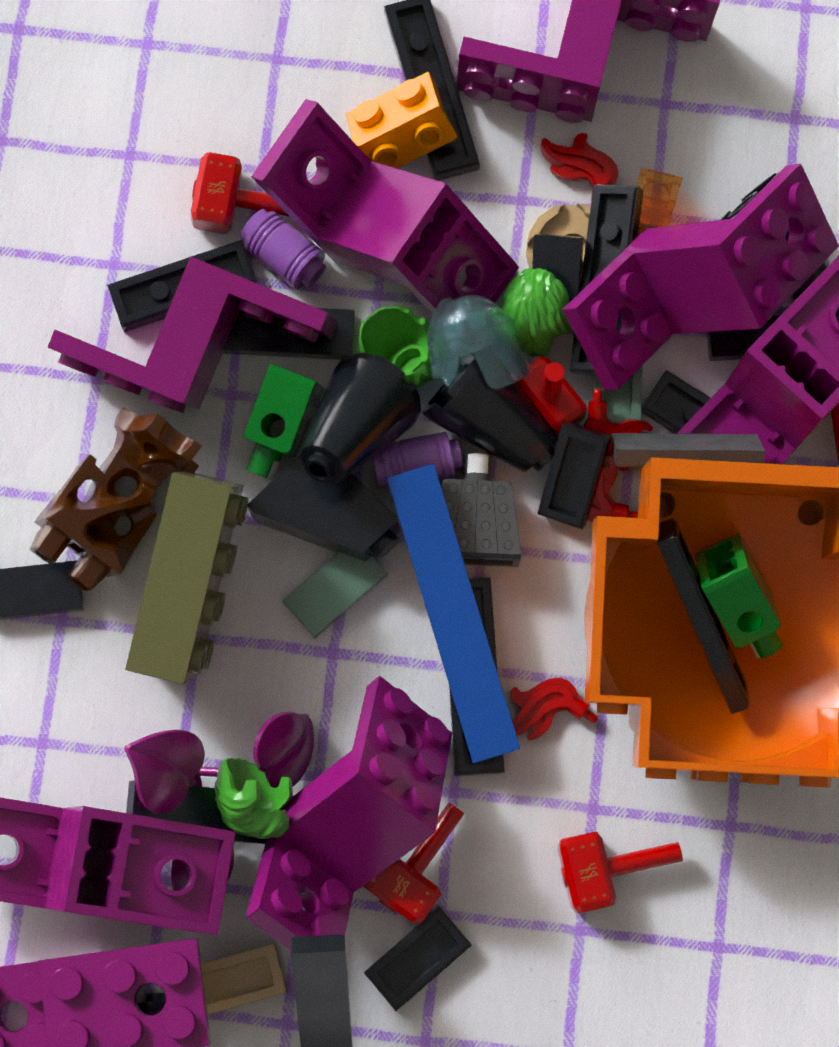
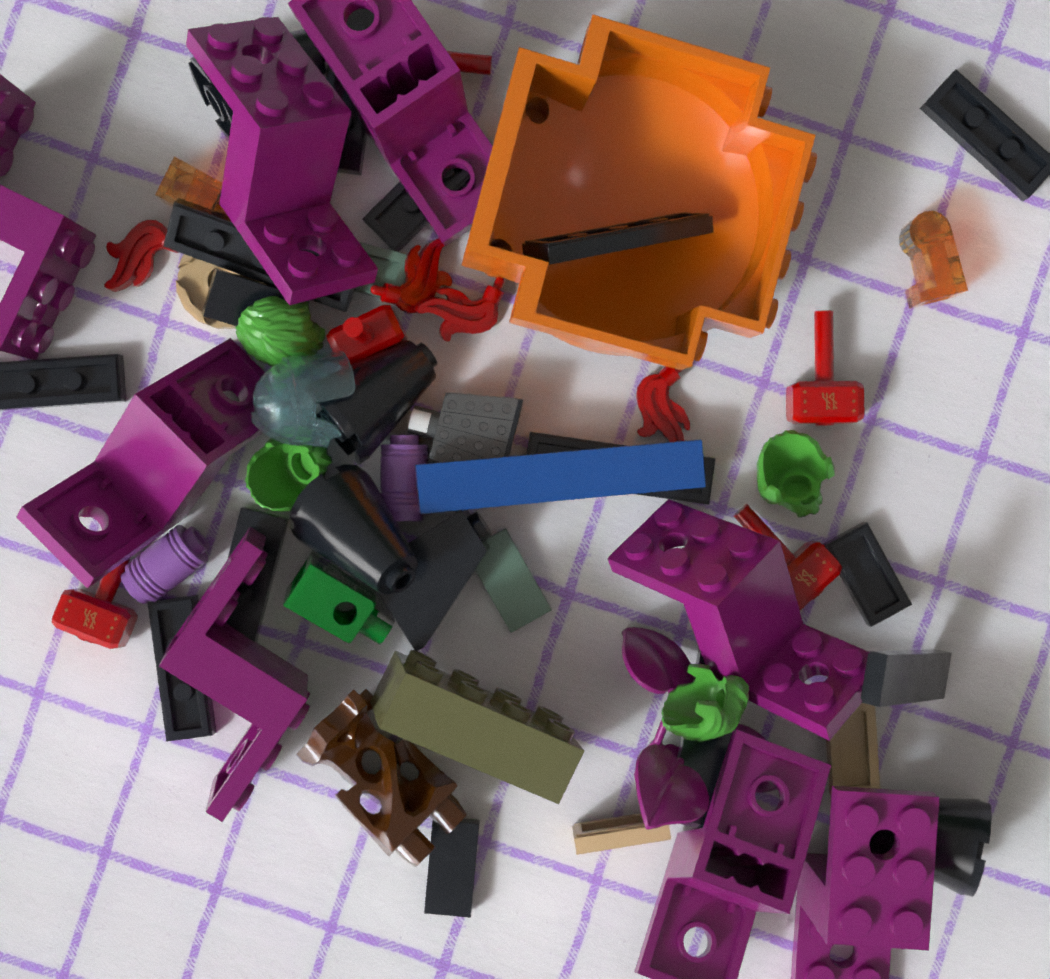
camera: 70 degrees left, 10 degrees up
light orange bracket [345,72,457,169] -> none
black tile [537,421,612,529] -> none
dark grey tile [611,433,765,468] -> none
green torso [695,533,783,658] -> none
none -> tan tile [572,813,671,855]
none -> bright green hair [757,430,835,518]
none -> clear orange leg [899,211,968,309]

